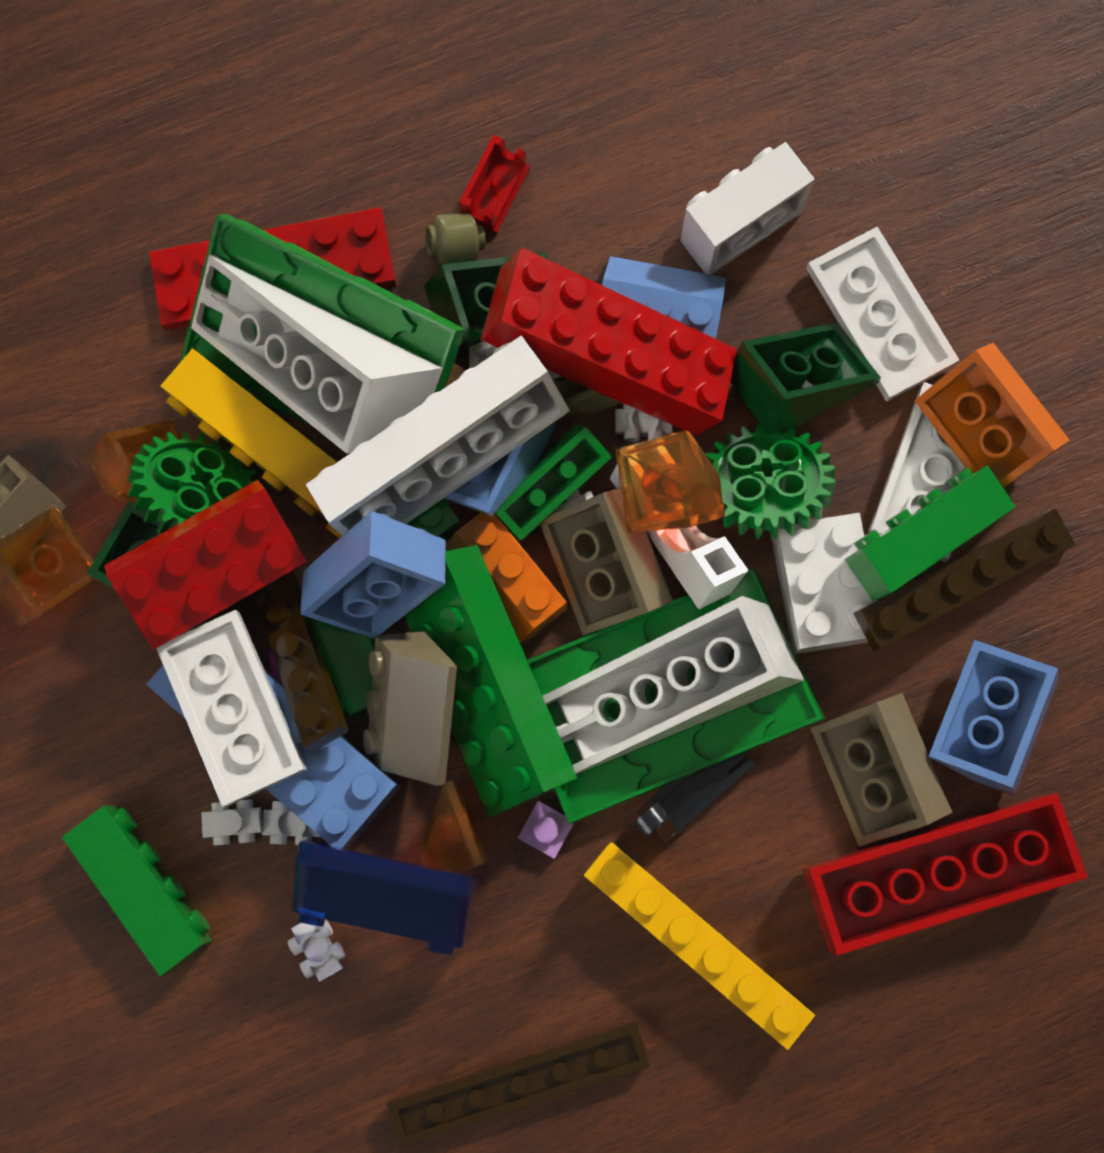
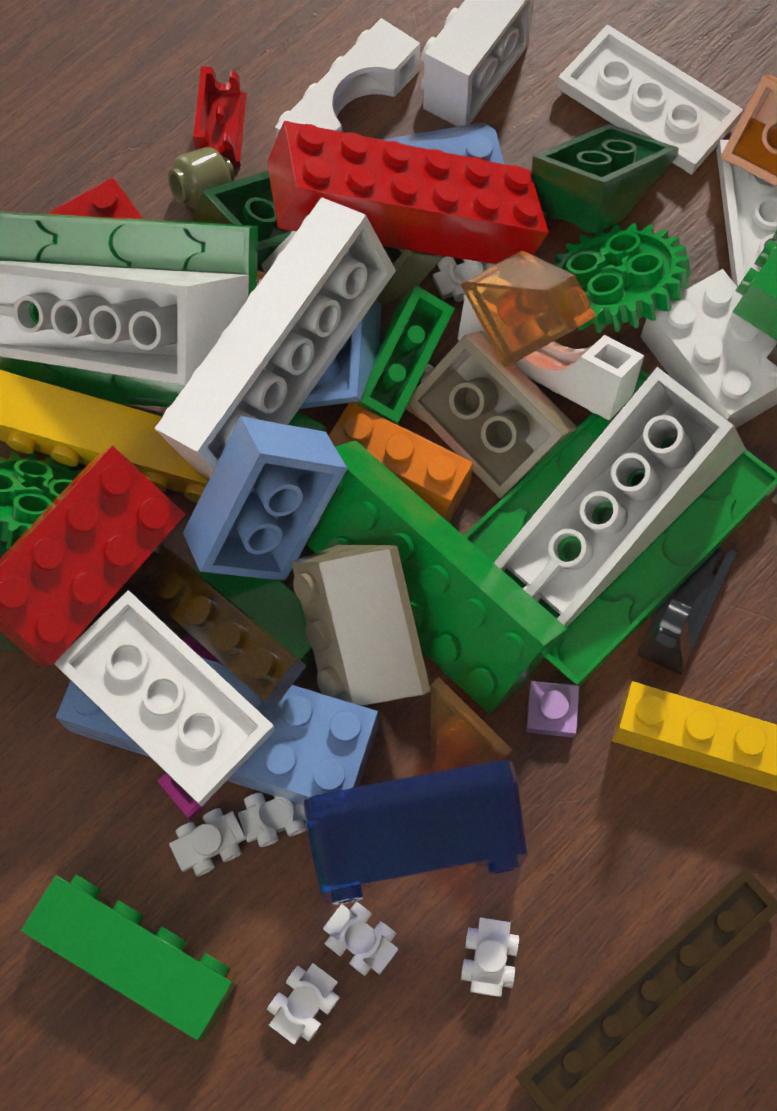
camera: 25 degrees left, 10 degrees down
none -> white piece [267,963,340,1045]
none -> white arch [275,18,420,139]
none -> white piece [461,917,519,997]

